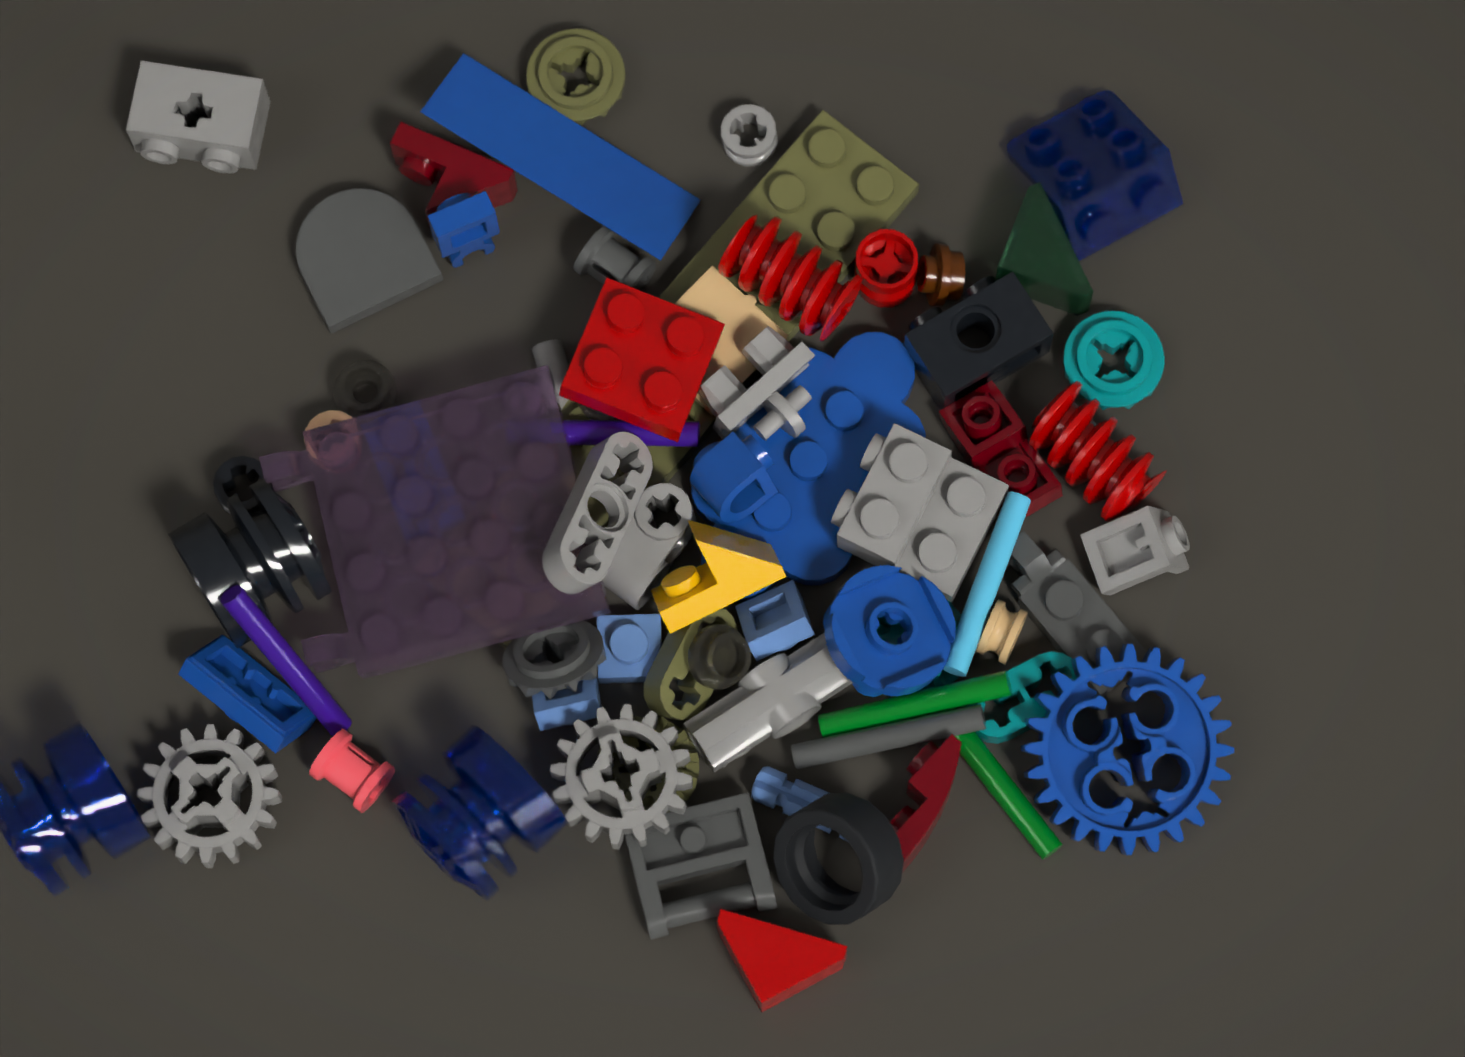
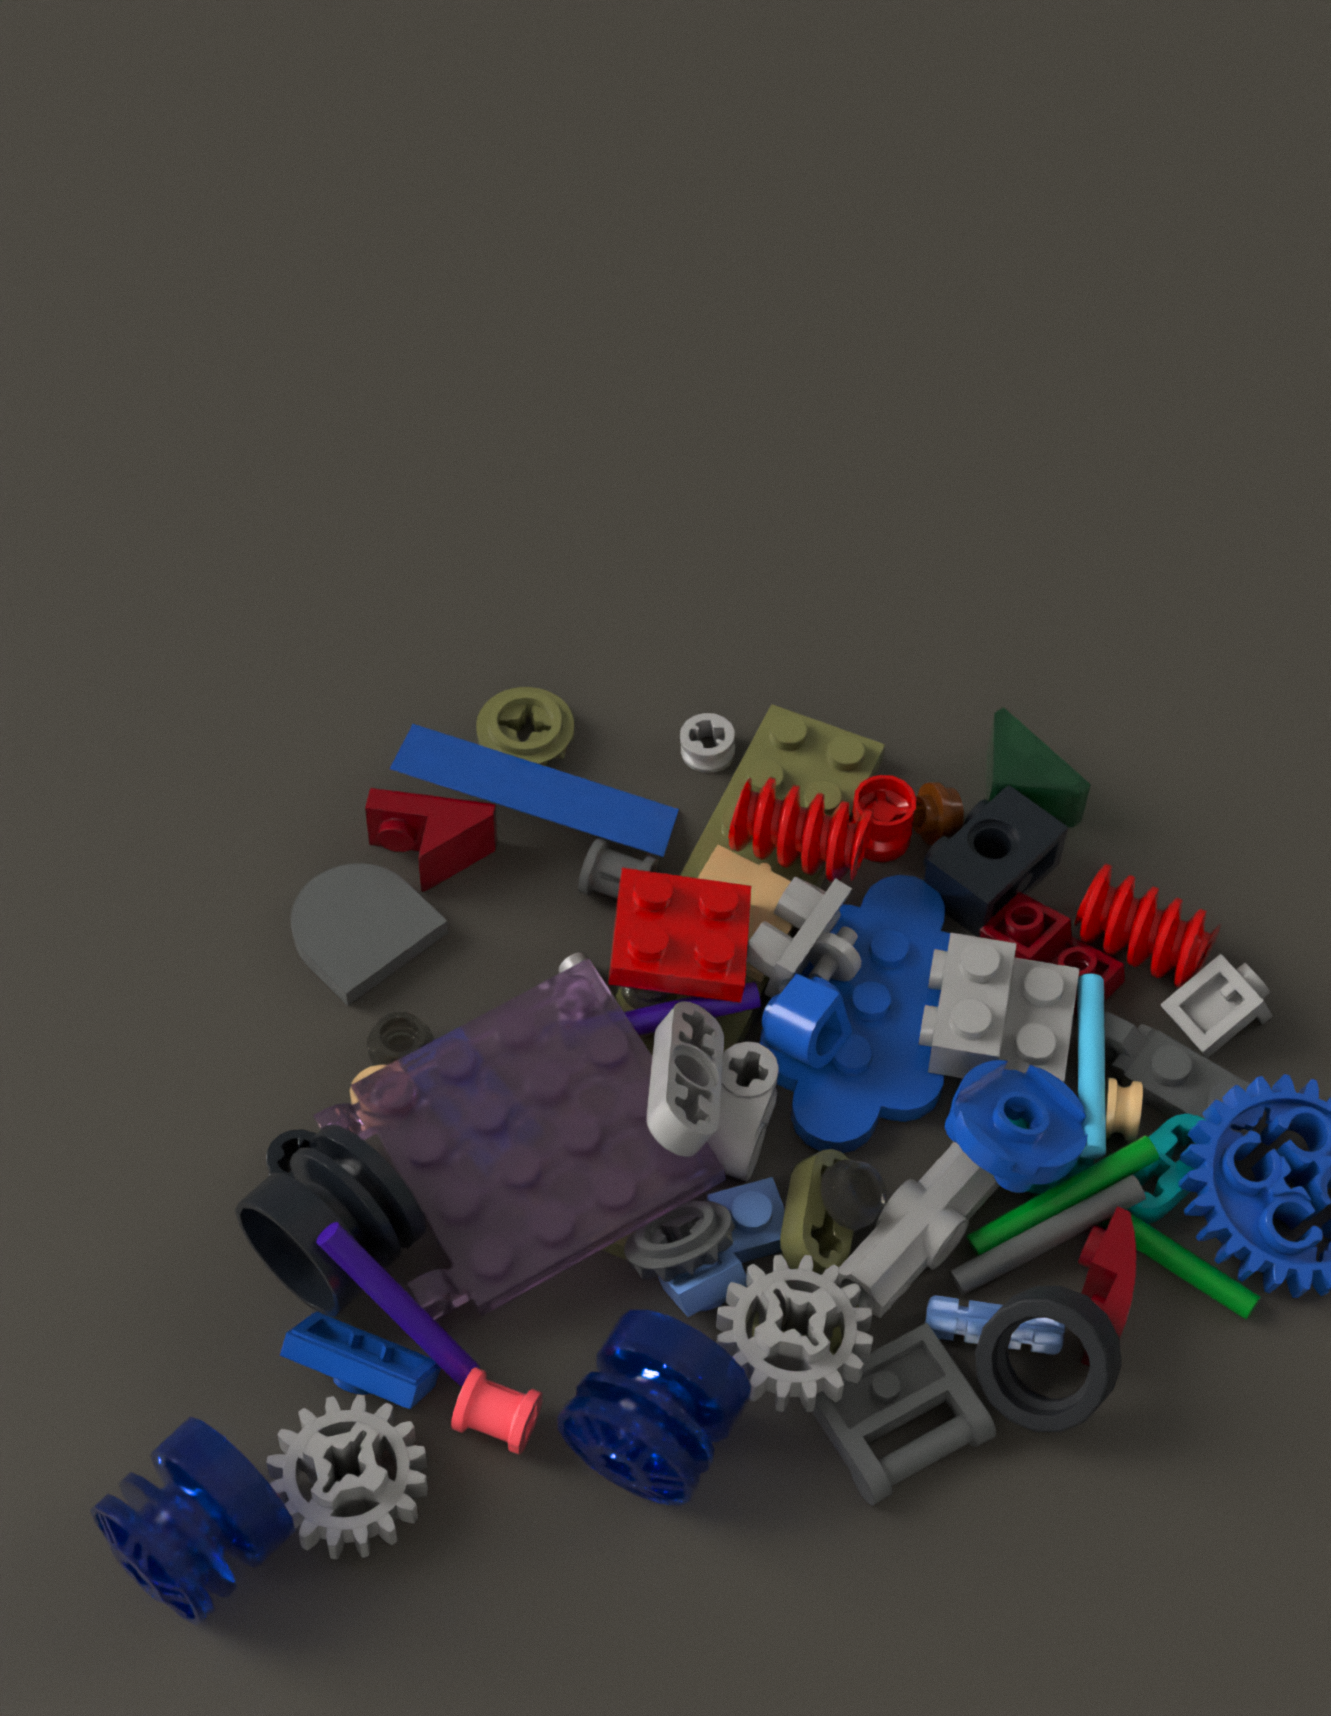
camera: 20 degrees left, 20 degrees down
light grey brick [126,61,271,173] -> none
blue plate [428,191,500,268] -> none
yellow slope [651,520,787,634] -> none
red slope [717,909,847,1012] -> none
medium blue plate [735,580,815,661] -> none
clear blue bracket [1007,90,1184,262] -> none
teal gear [1064,311,1165,410] -> none

